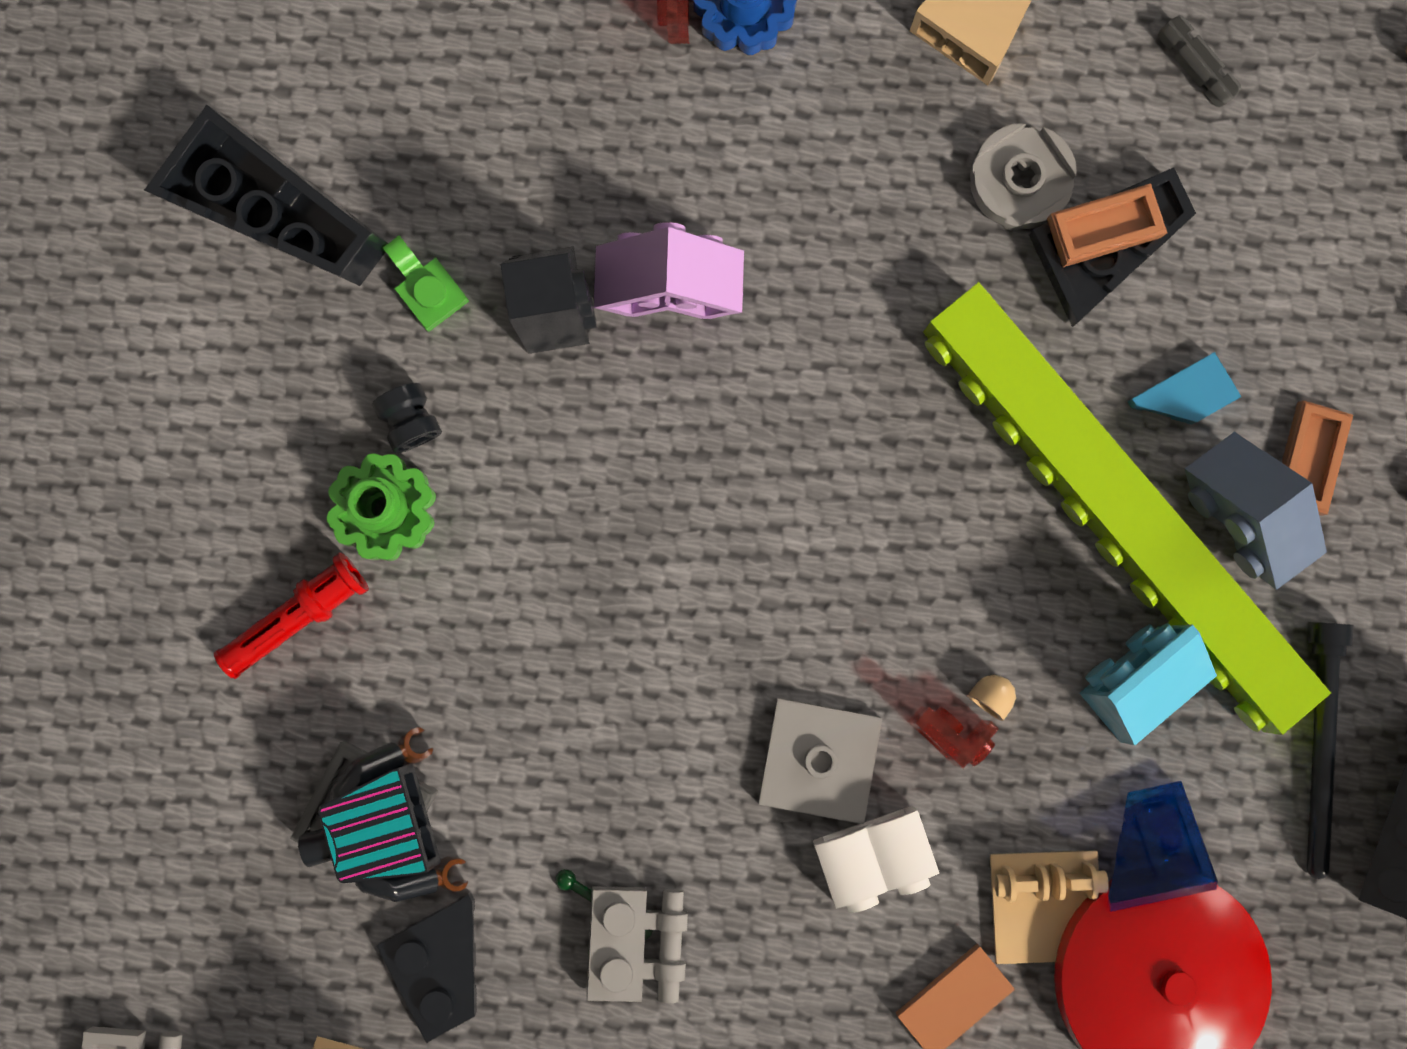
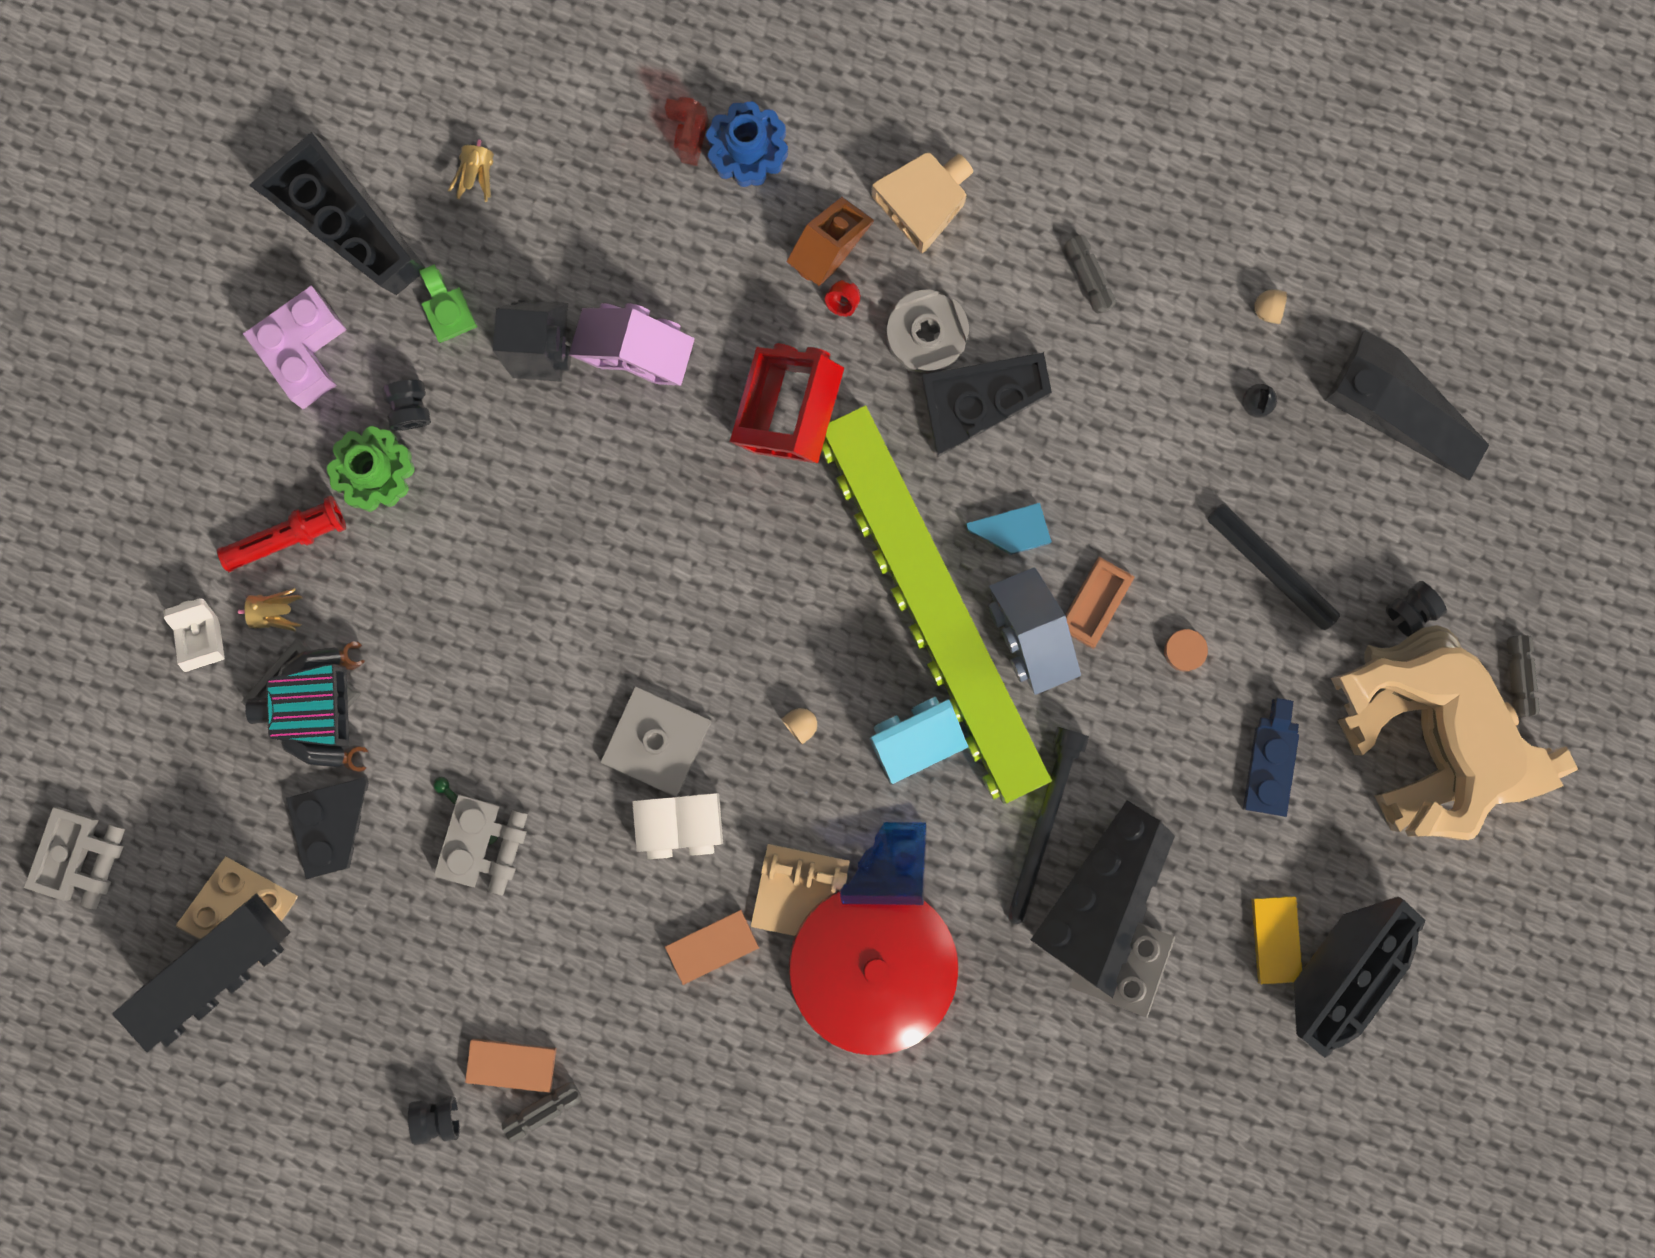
camera: 15 degrees right, 0 degrees up
clear red bracket [907,706,999,769] -> none
nougat tile [1047,183,1167,267] -> none
none -> white bracket [163,599,225,672]
none -> pearl gold piece [238,588,302,632]
none -> lavender brick [243,285,347,409]
none -> pearl gold piece [448,139,494,202]
none -> red window [730,343,844,464]
none -> dark orange slope [786,197,874,286]
none -> red hinge [825,280,861,317]

